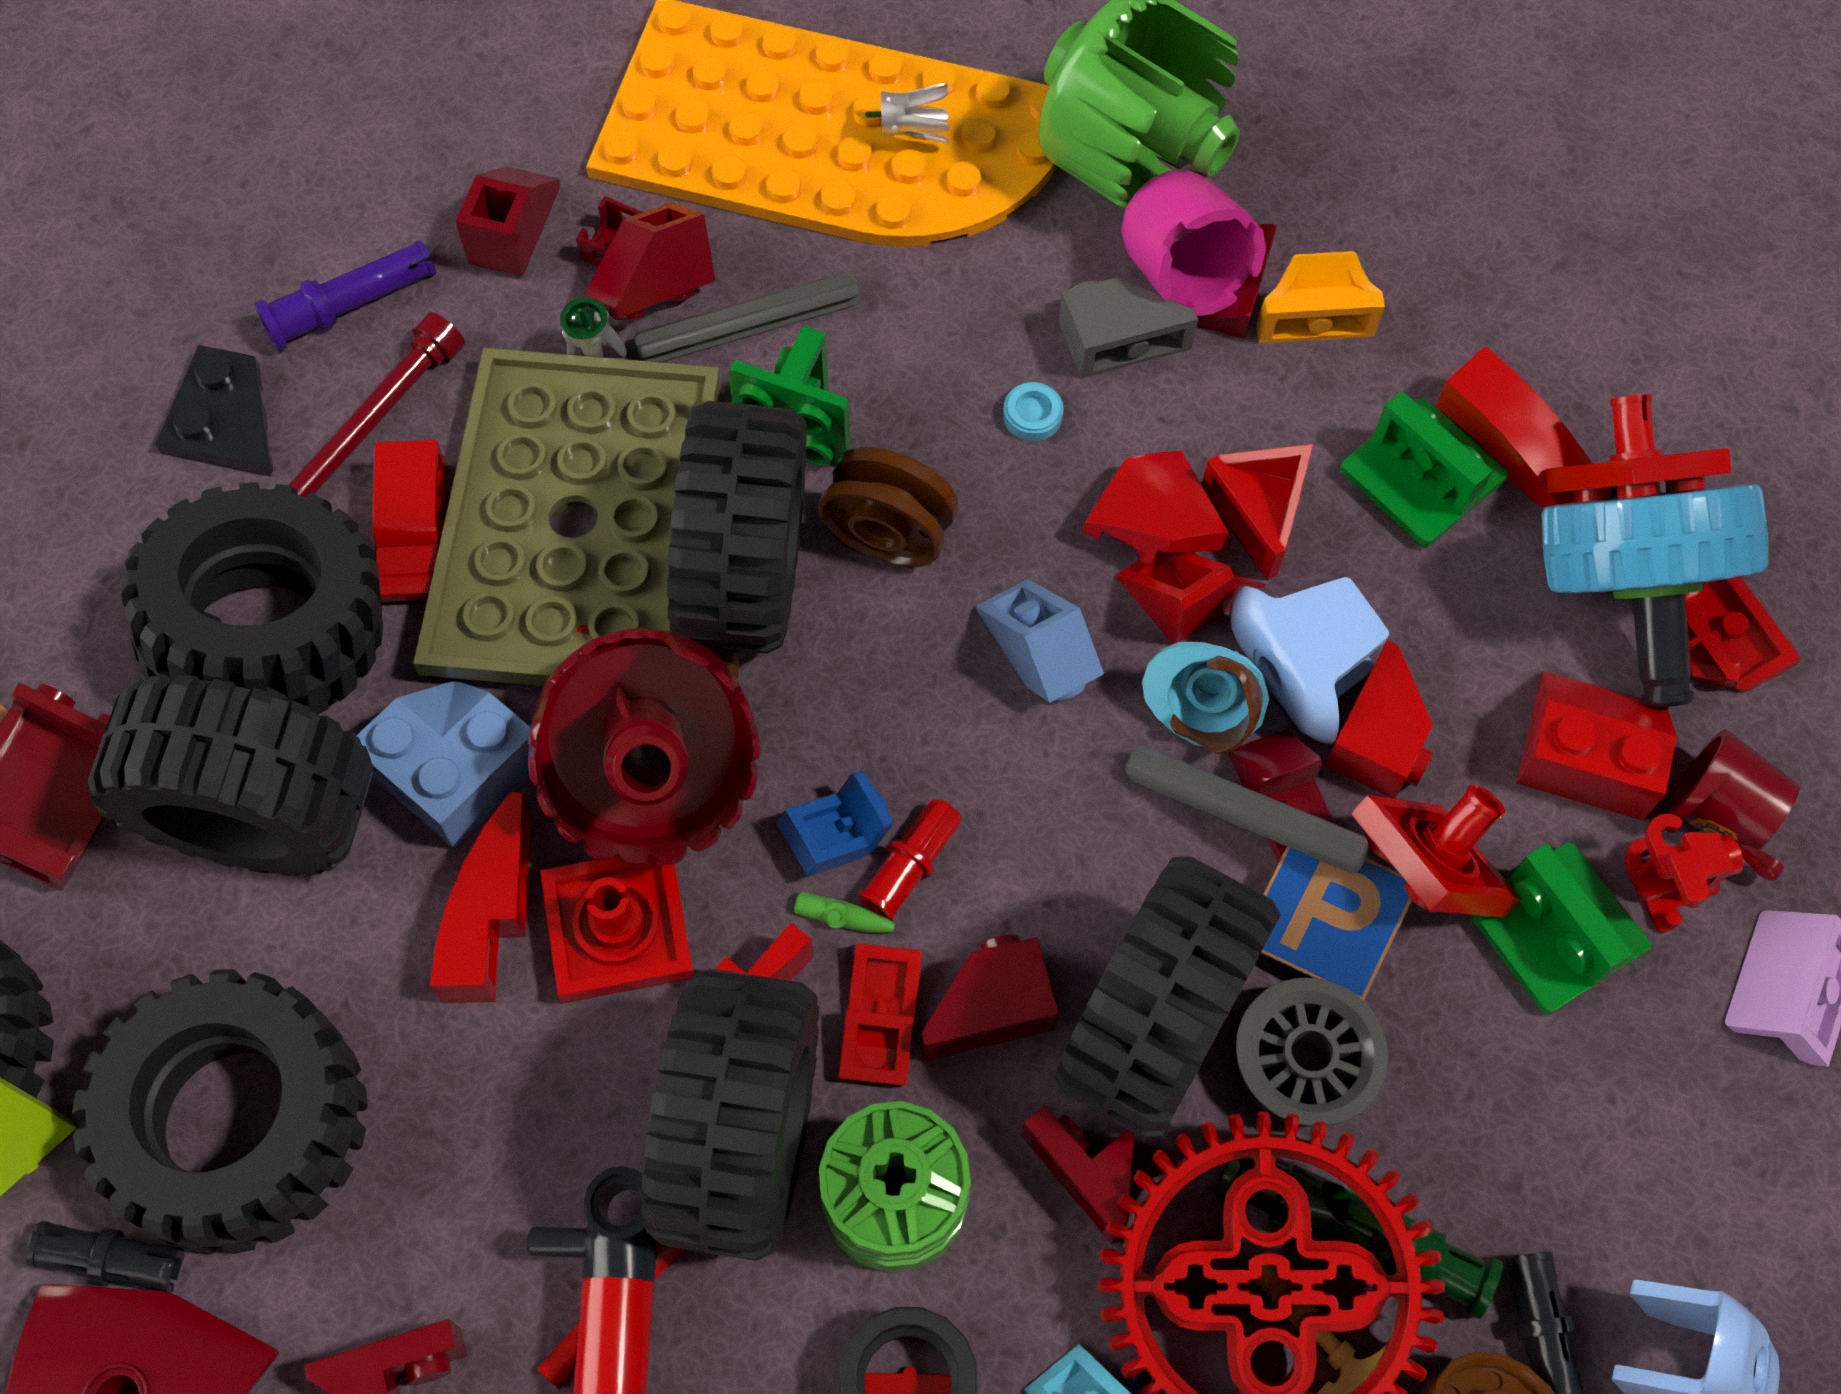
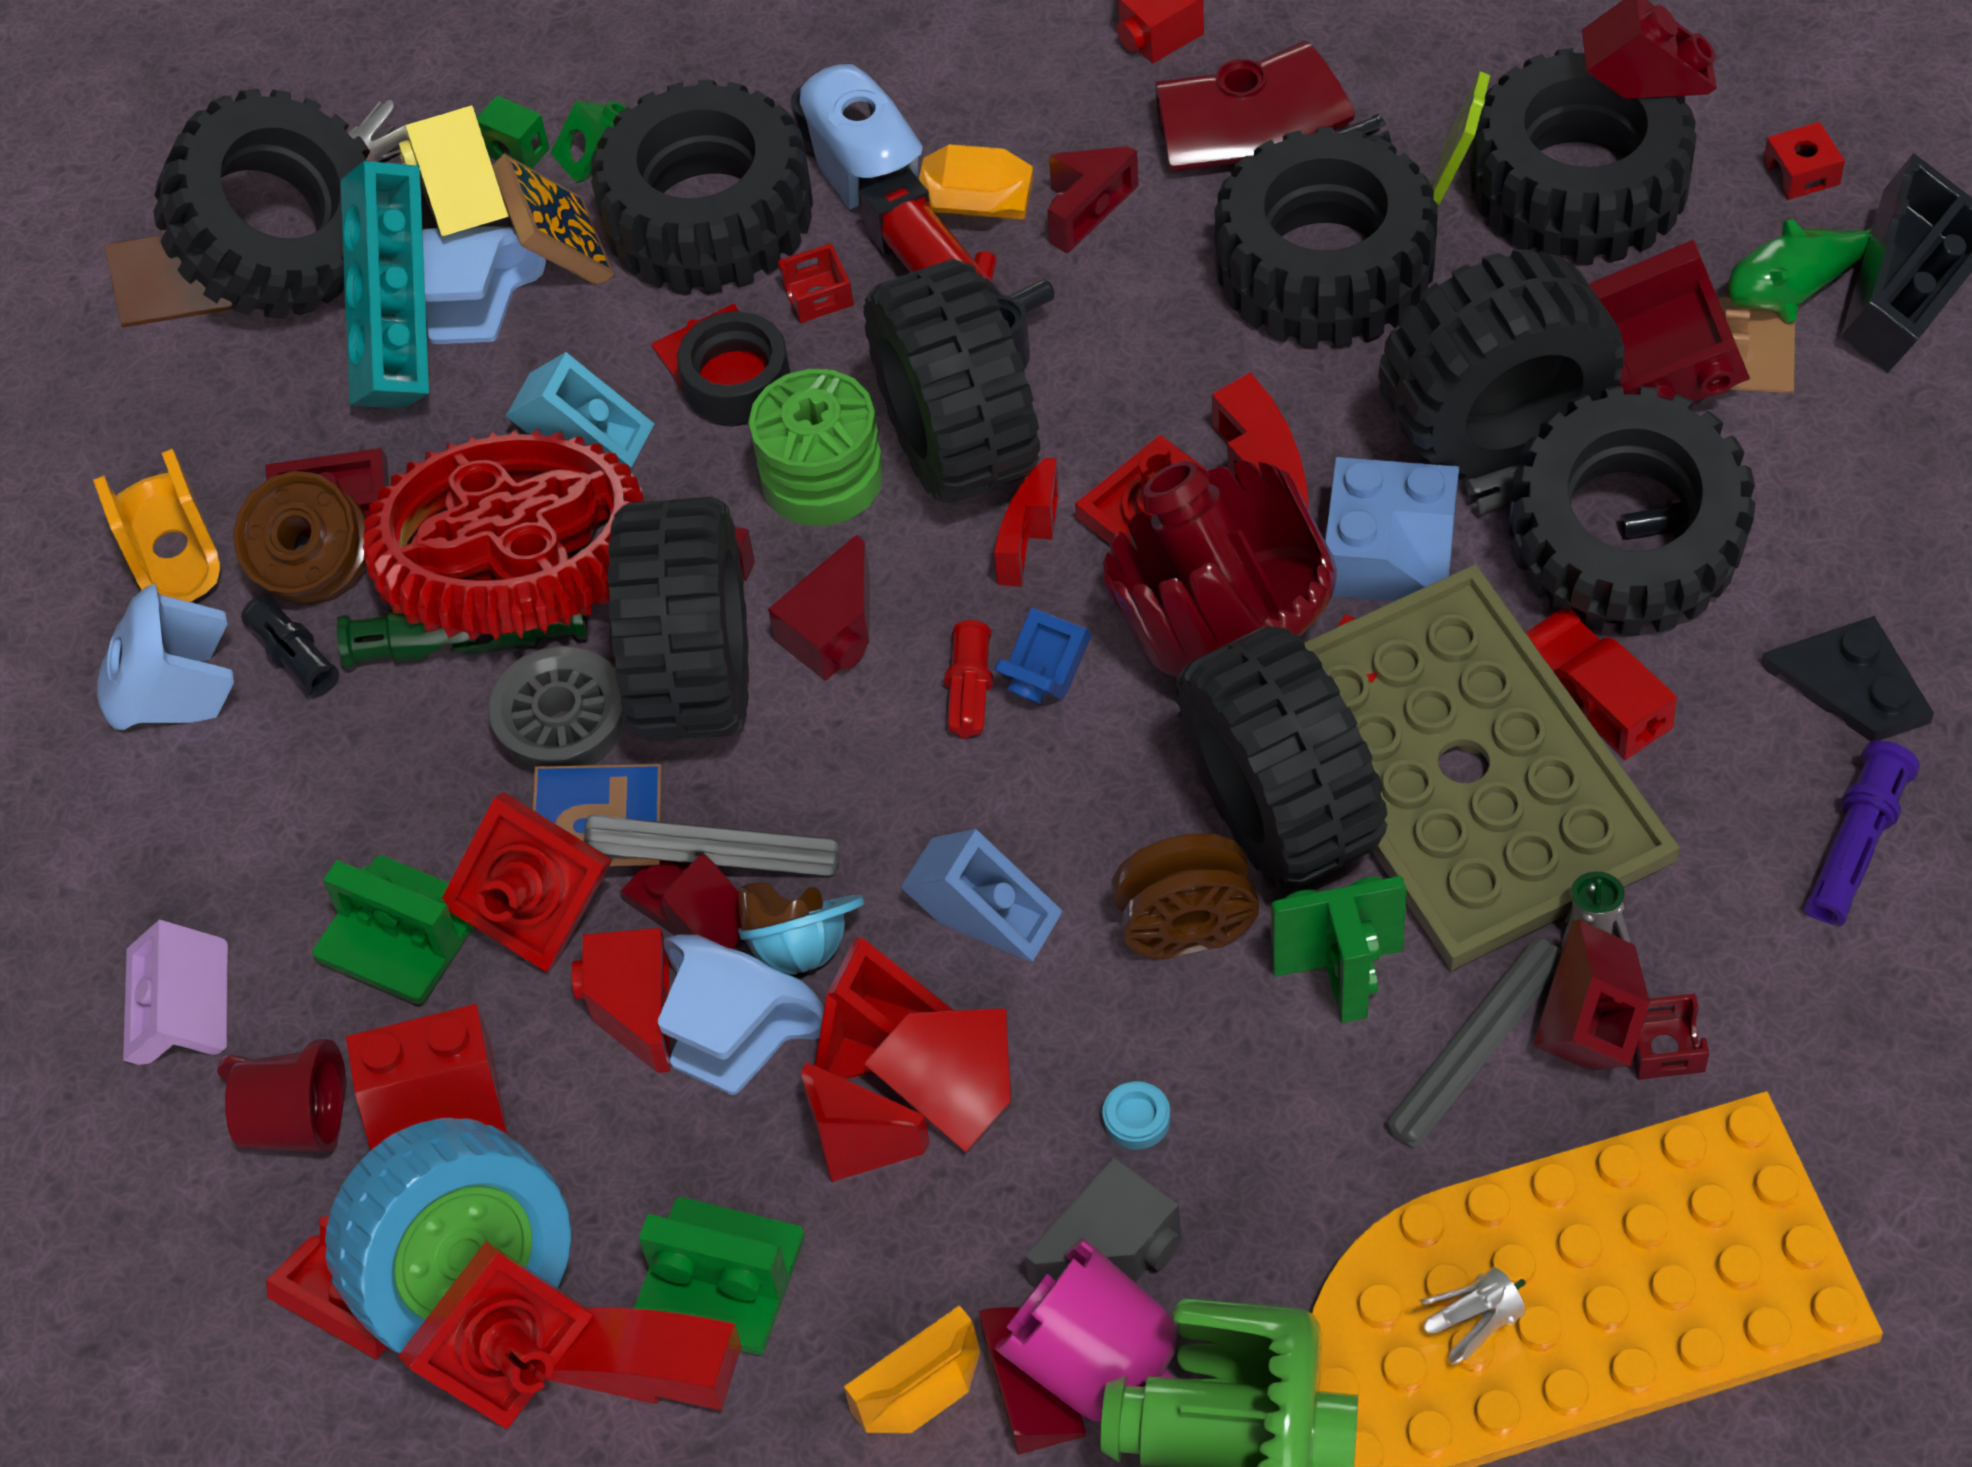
camera: 155 degrees right, 10 degrees down
dark red piece [288,312,466,497] -> none
dark red slope [455,166,561,277] -> none
bright green helmet [794,891,895,933] -> none
red slope [839,943,923,1086] -> none
red piece [1623,814,1743,933] -> none

